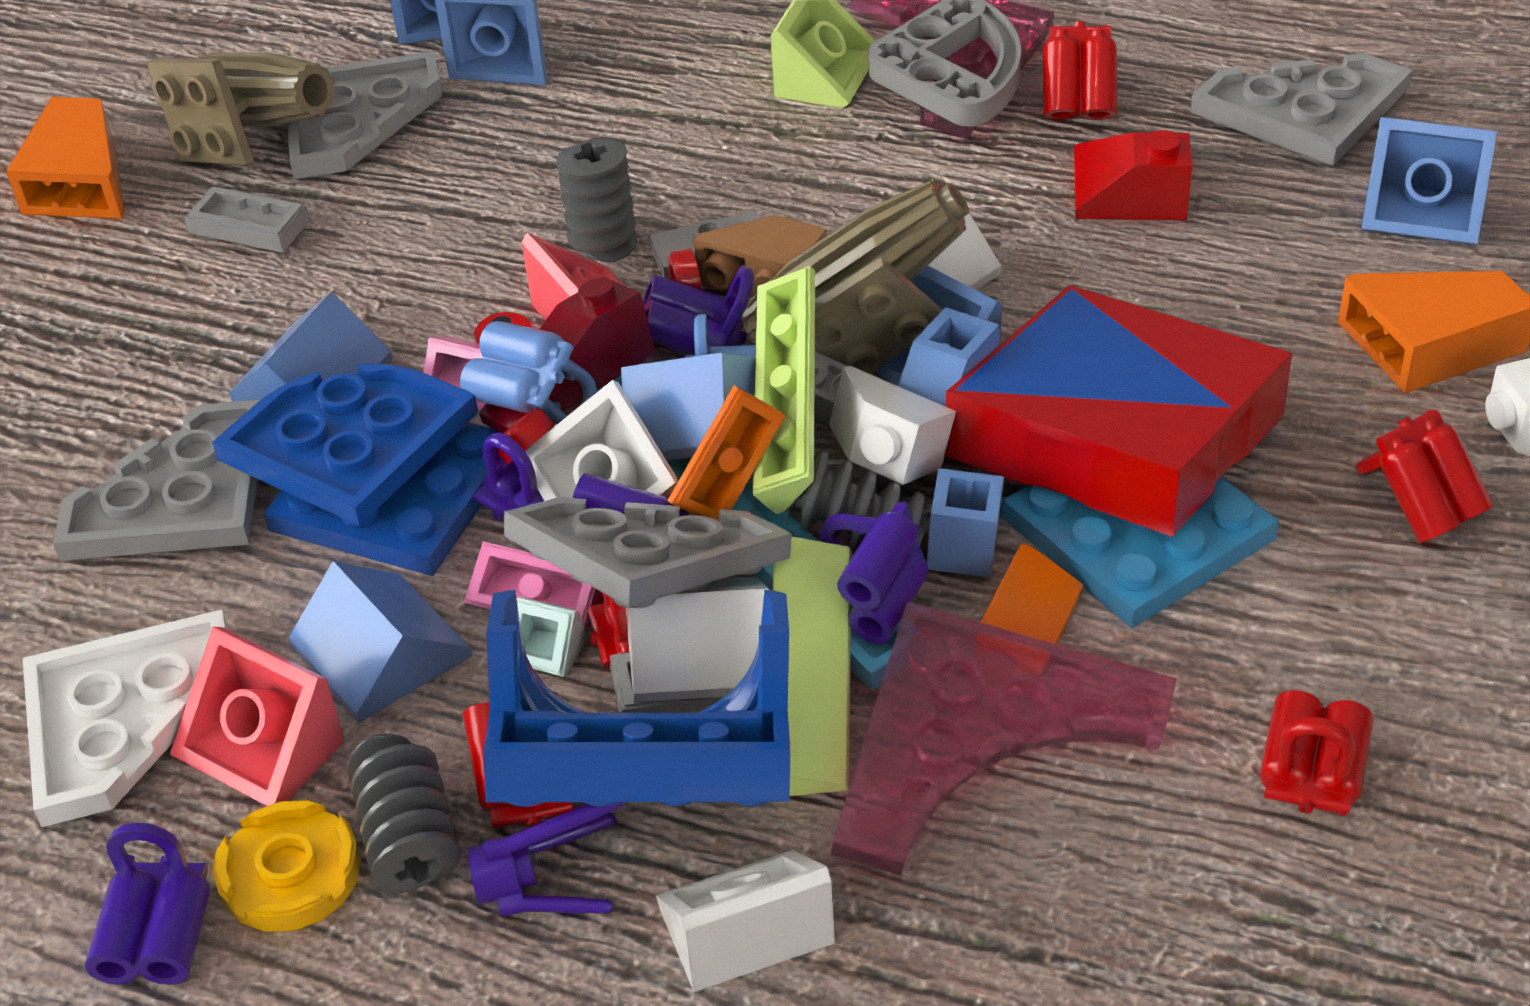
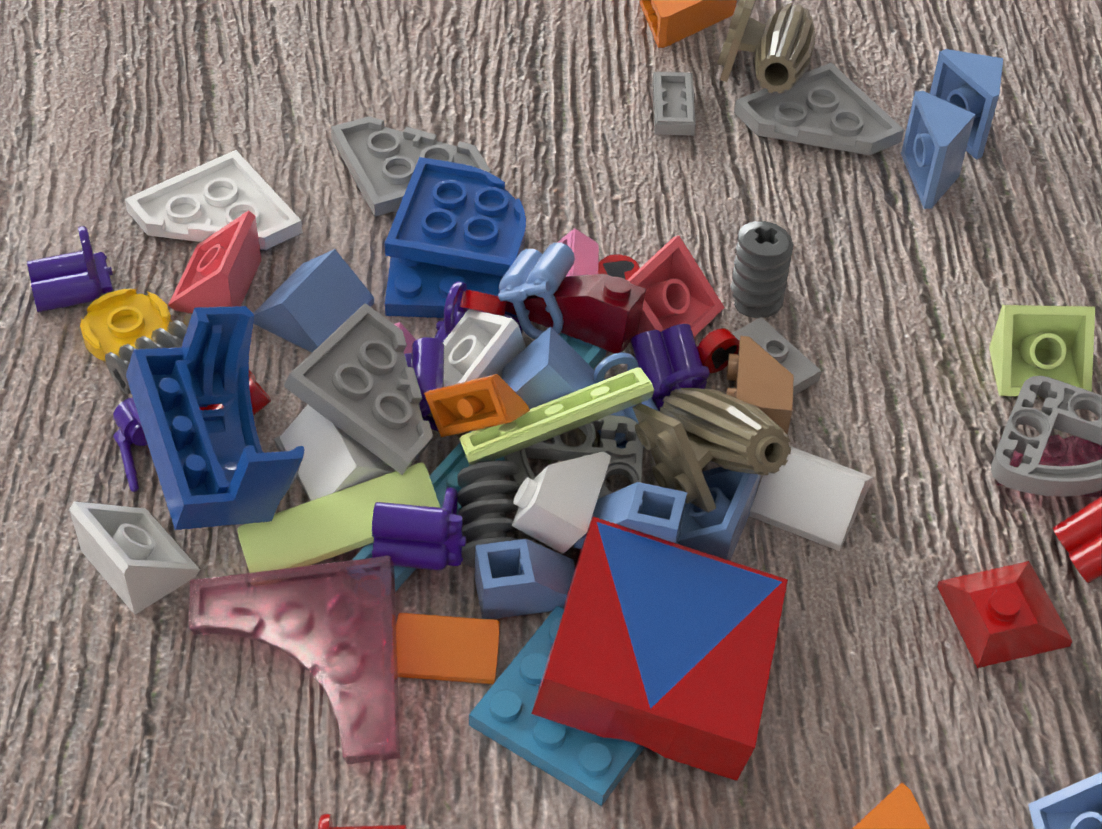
camera: 65 degrees right, 5 degrees up
medium blue slope [229,292,393,402] -> none

